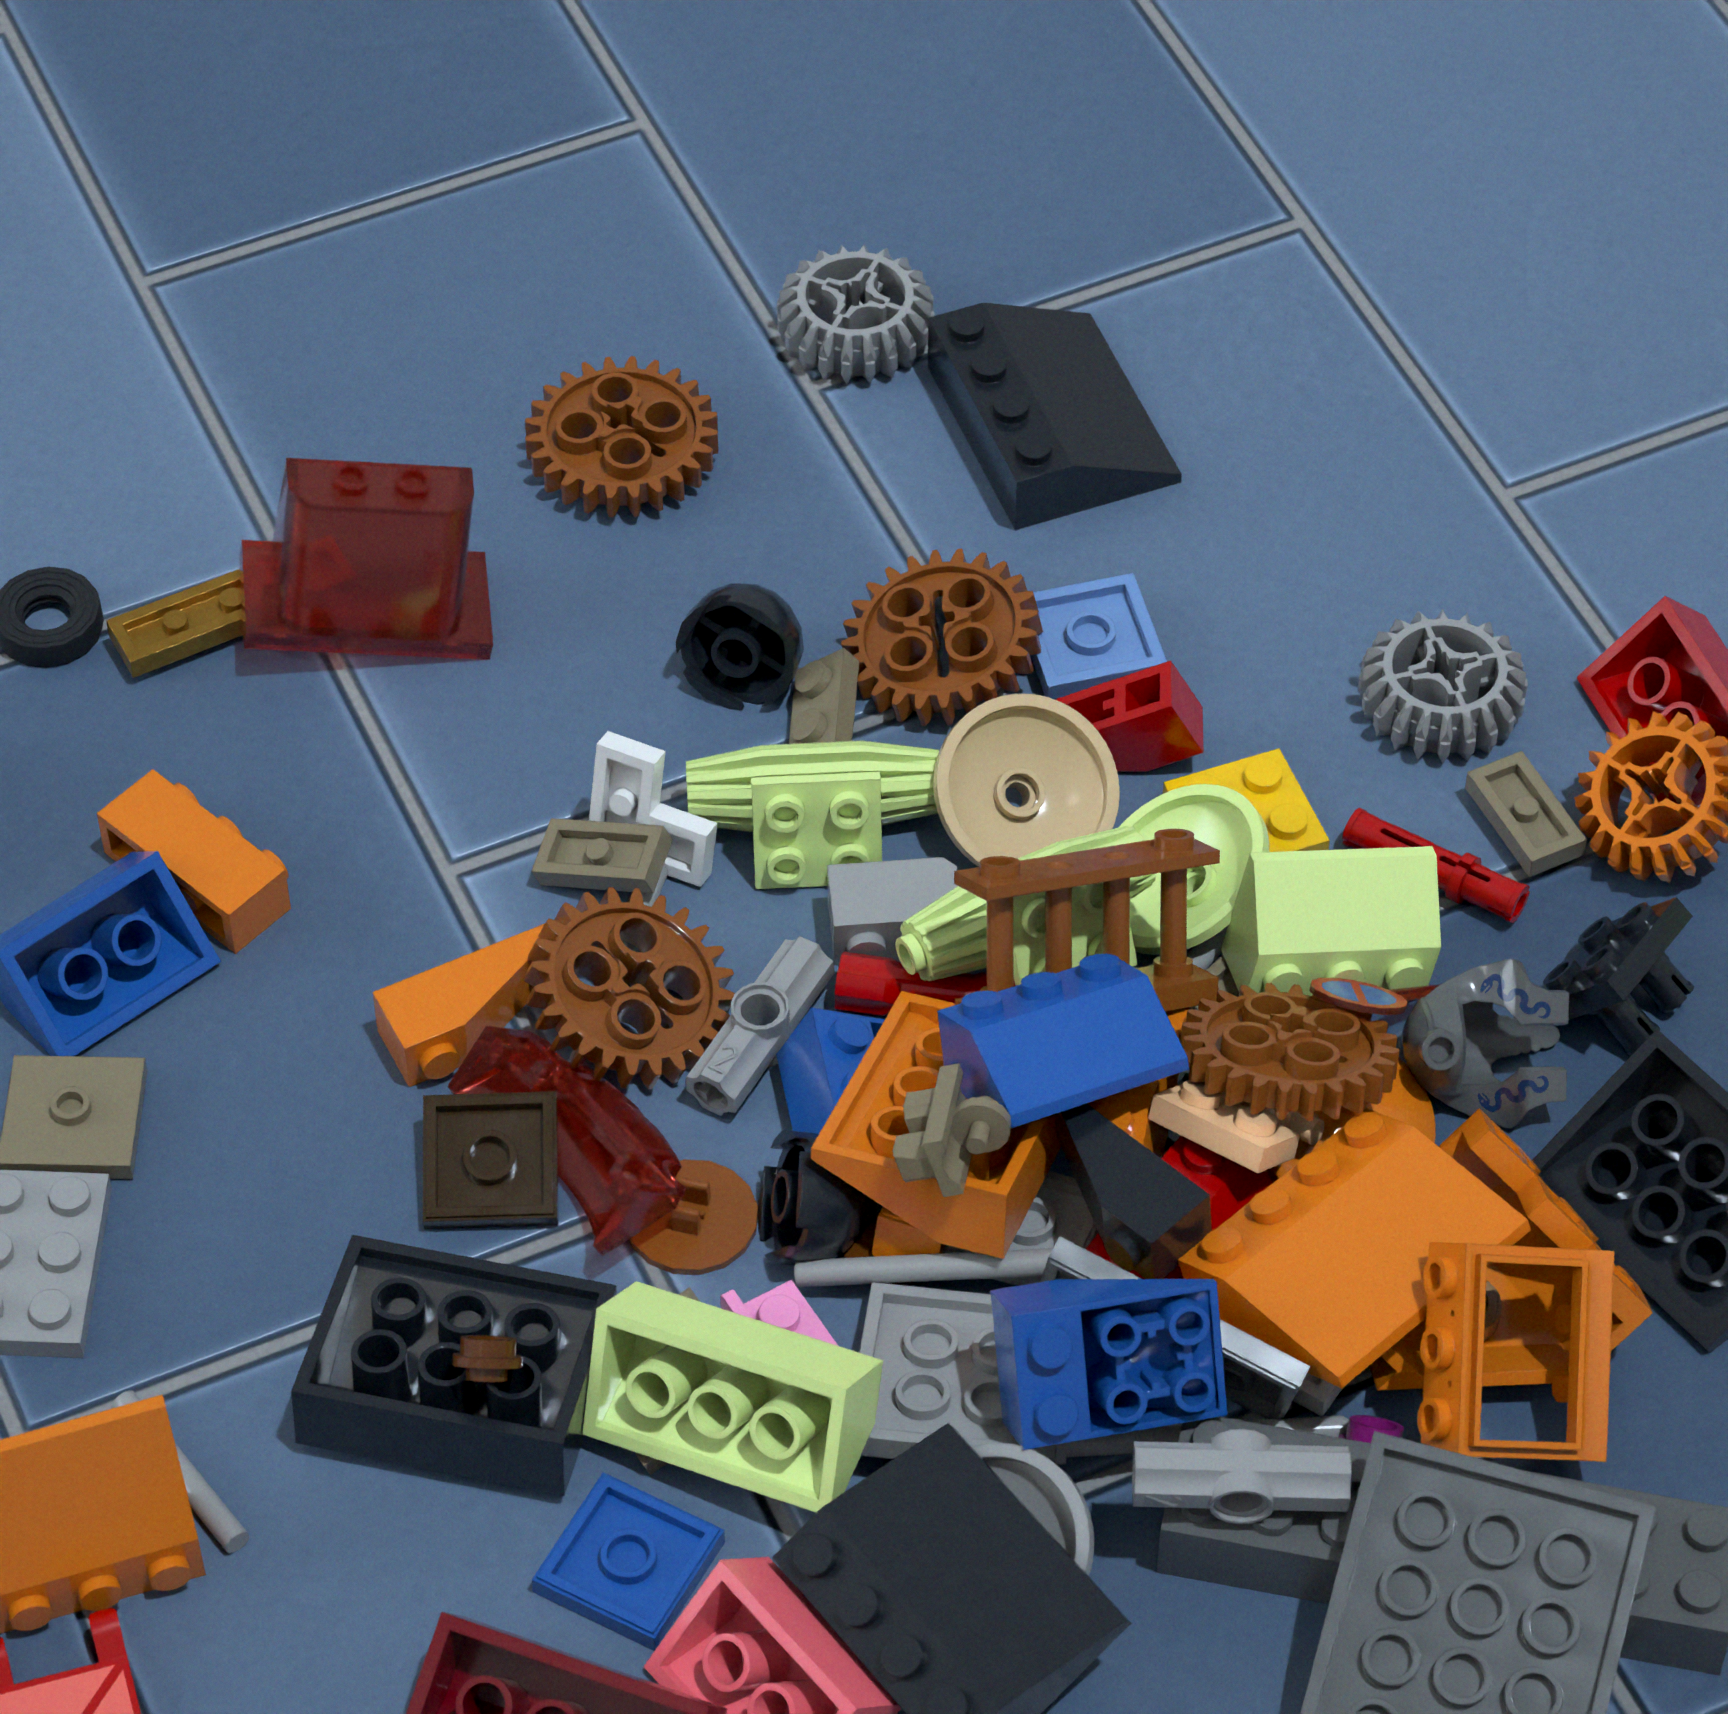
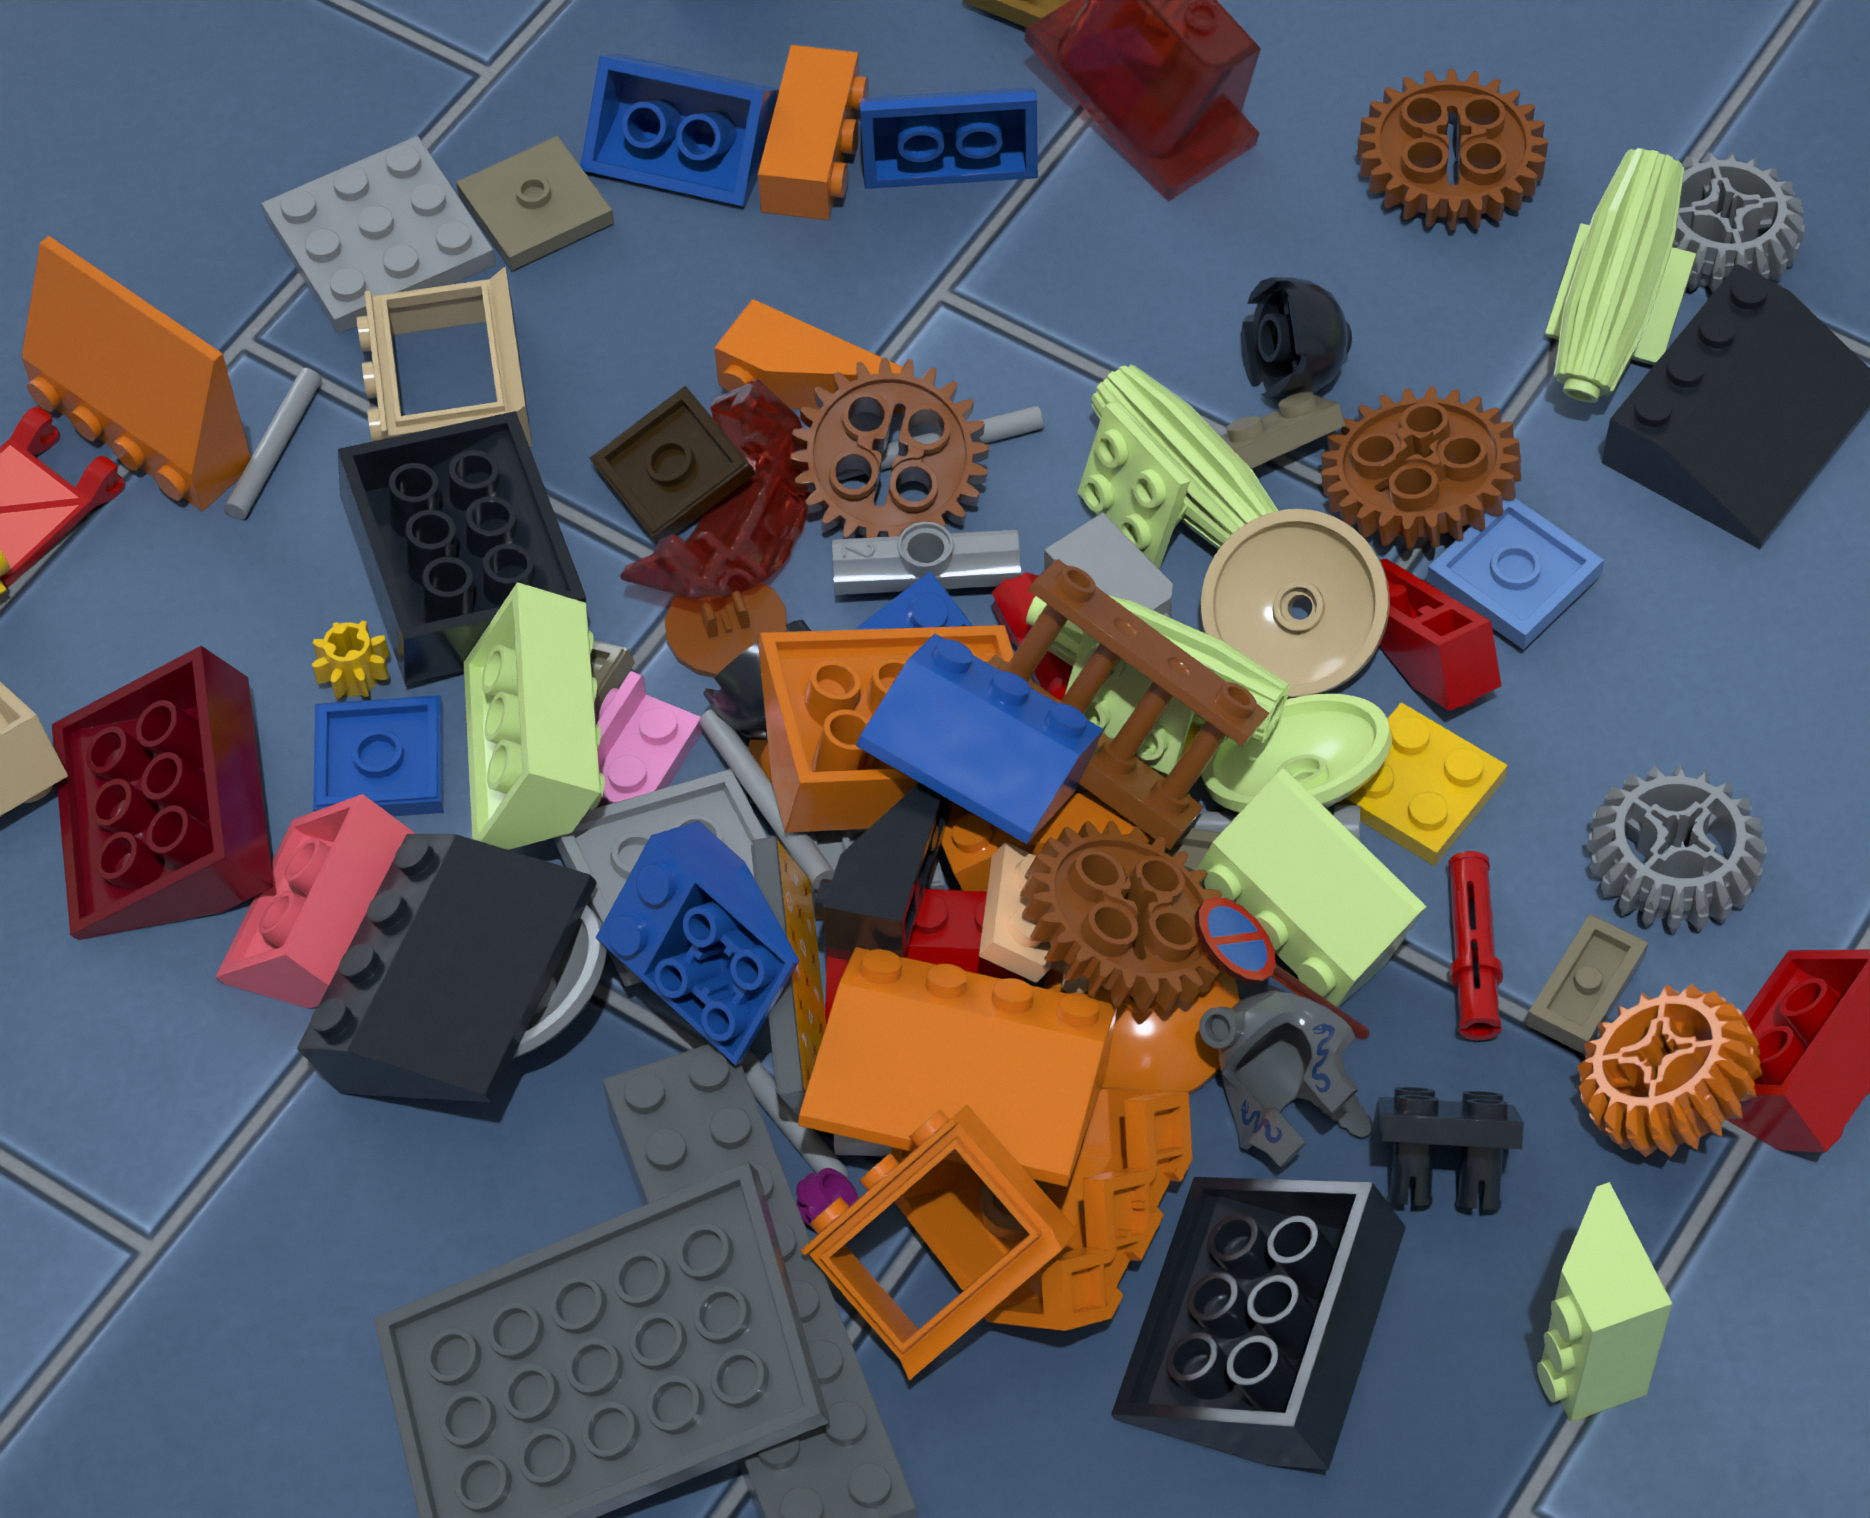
camera: 60 degrees right, 5 degrees up
reddish brown plate [452,1335,523,1382] -> none
dark tan plate [531,818,673,894] -> none
white plate [589,731,717,887] -> none
dark tan hips [893,1063,1012,1197] -> none
light grey piece [1132,1429,1351,1524] -> none
none -> yellow gear [312,620,390,699]
none -> tan window [356,267,533,447]
none -> blue slope [860,87,1038,189]
none -> yellowish green plate [1545,148,1696,403]

